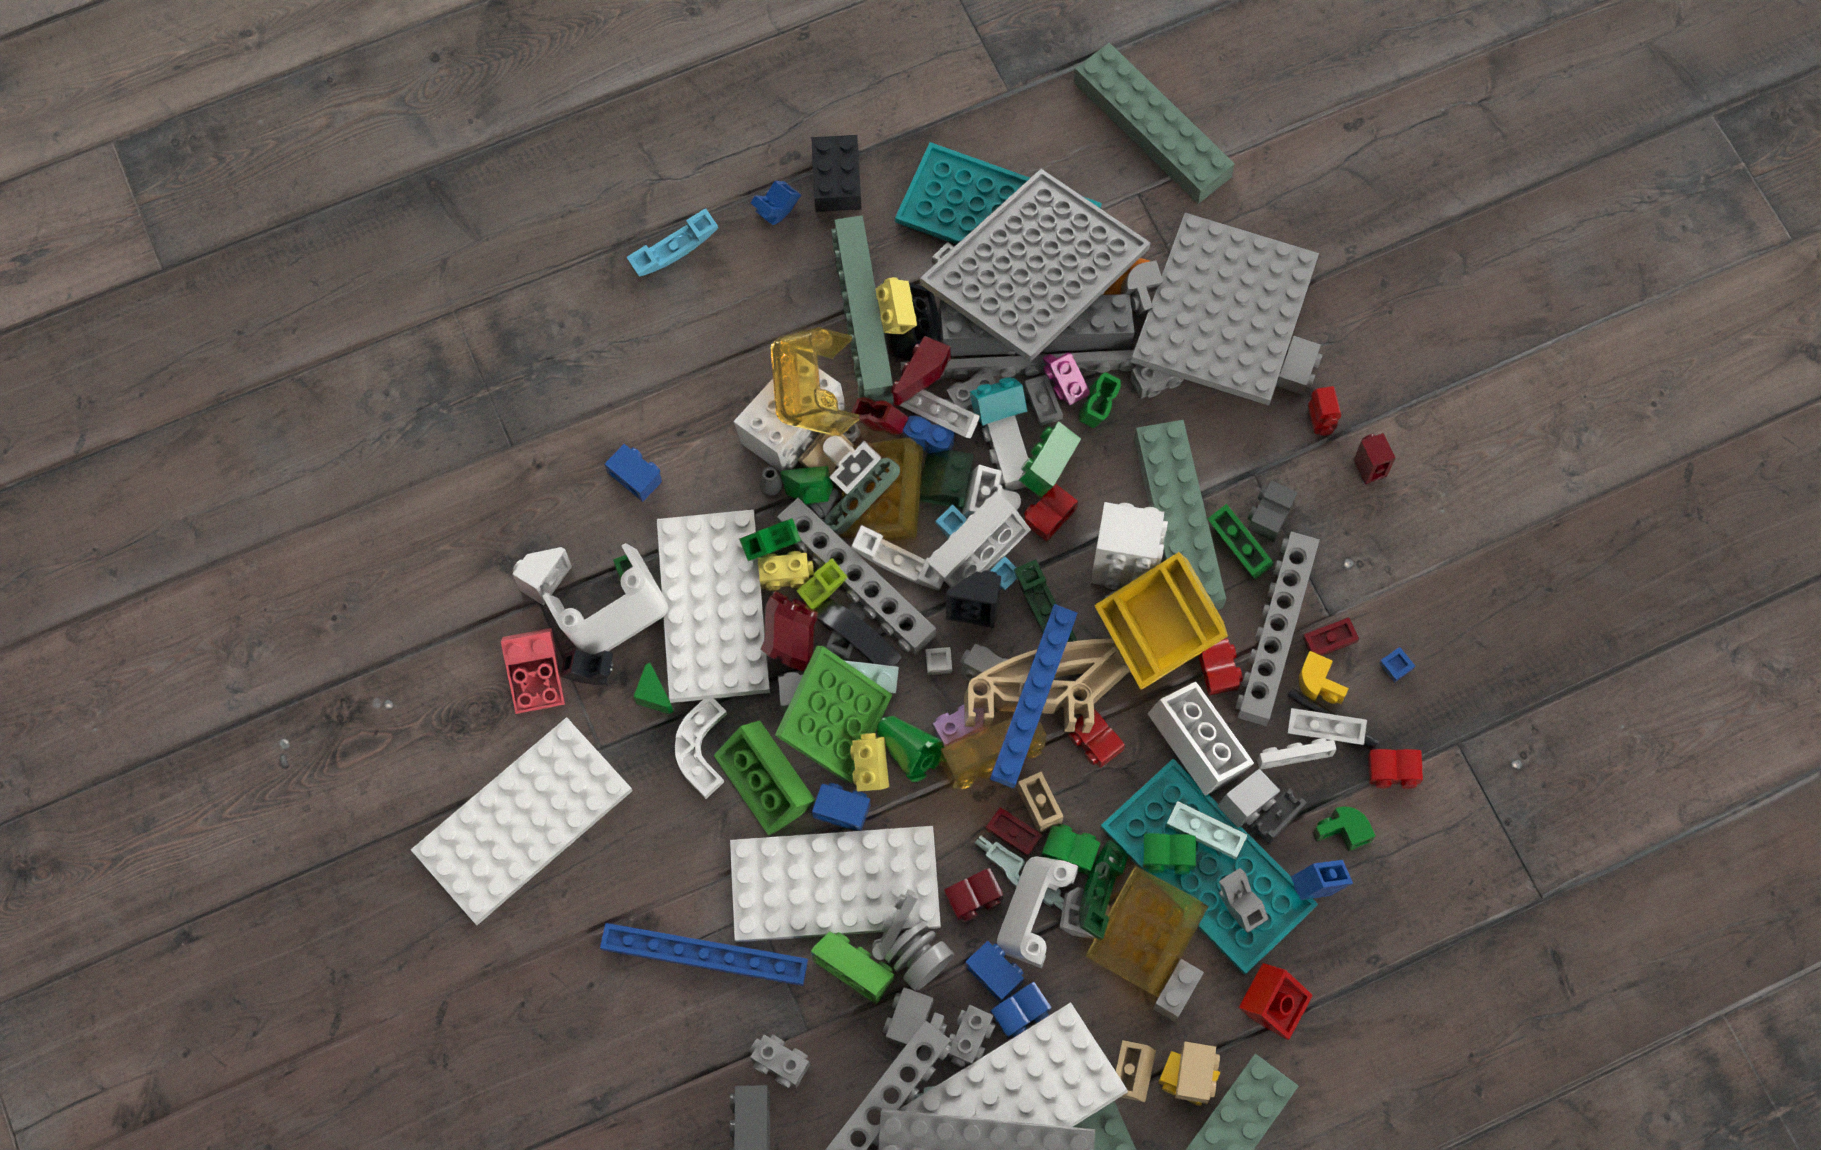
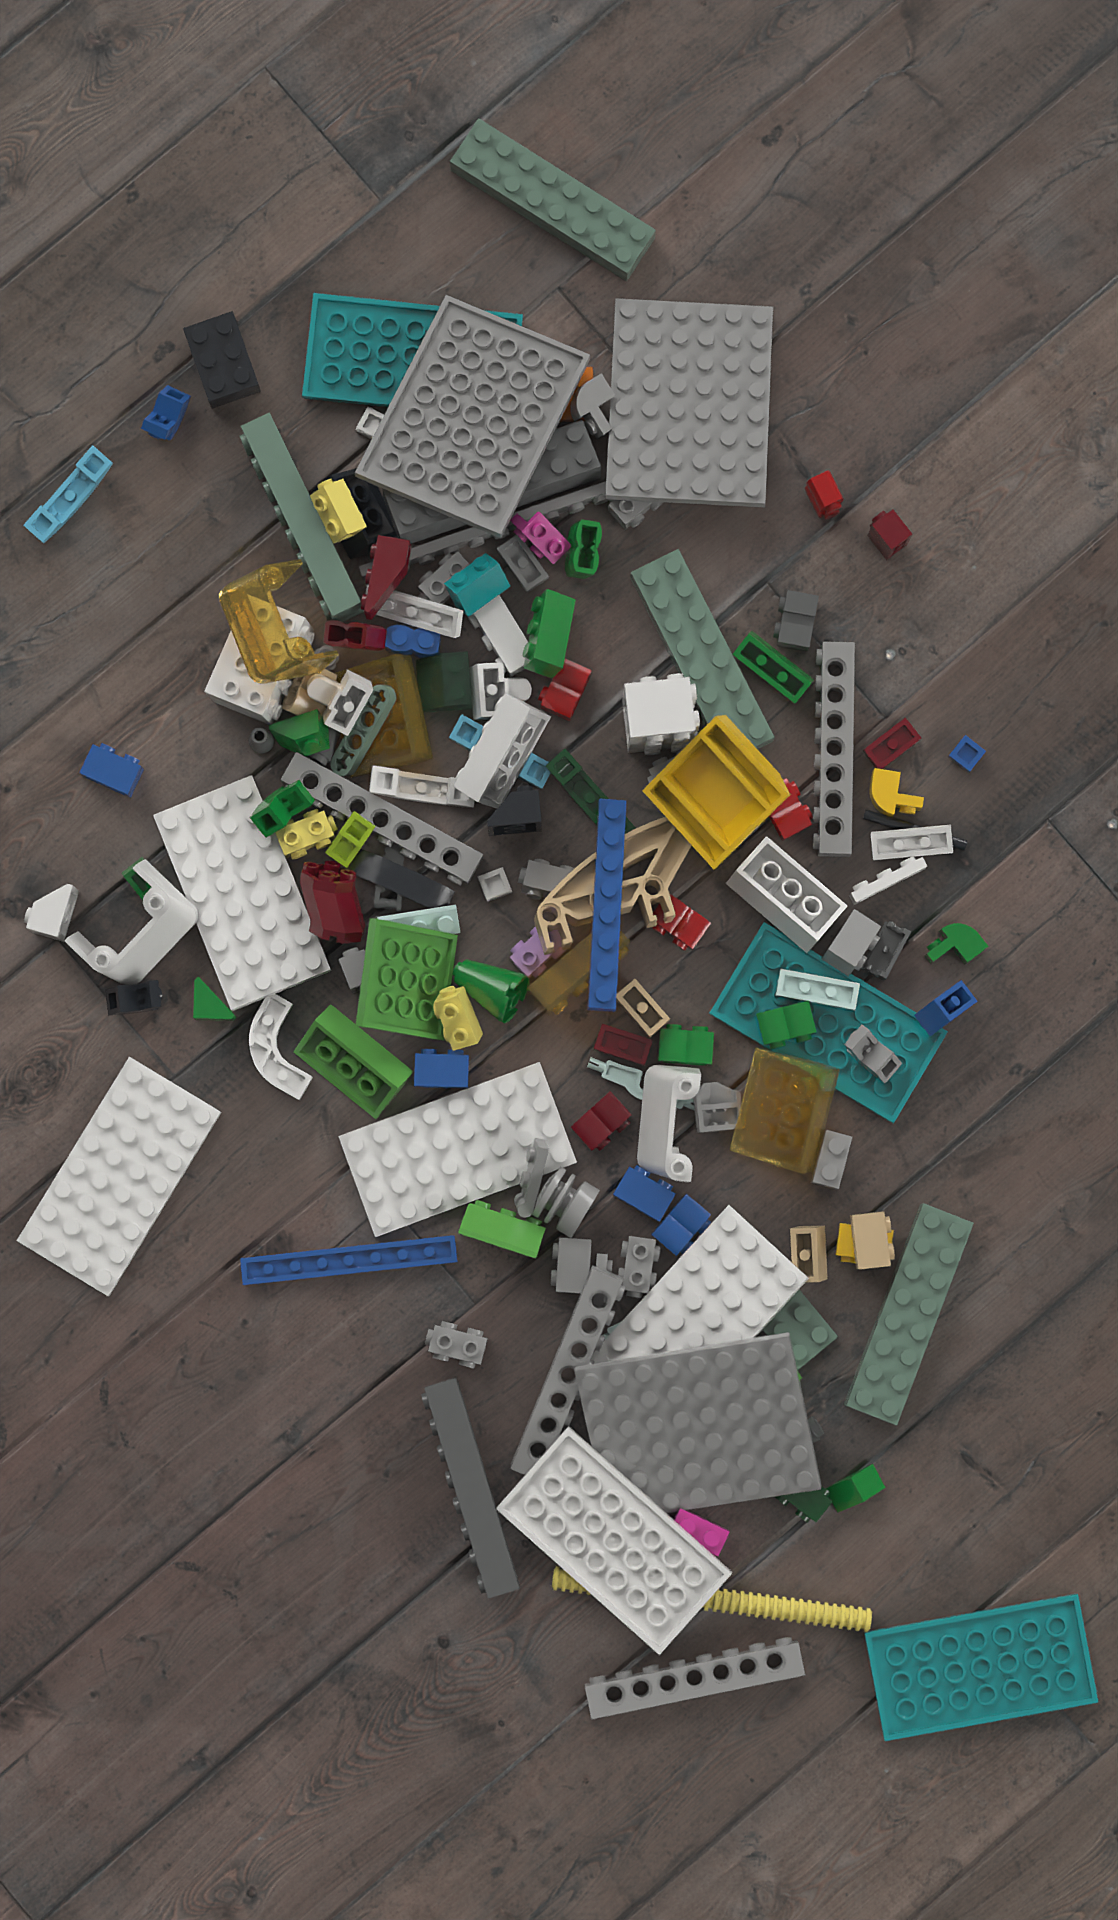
camera: 20 degrees left, 15 degrees up
coral slope [501,628,565,714] -> none
dark green slope [1079,840,1128,940] -> none
red slope [1239,963,1313,1040] -> none
light grey brick [1276,336,1322,395] -> none
red brick [1368,749,1423,789] -> none

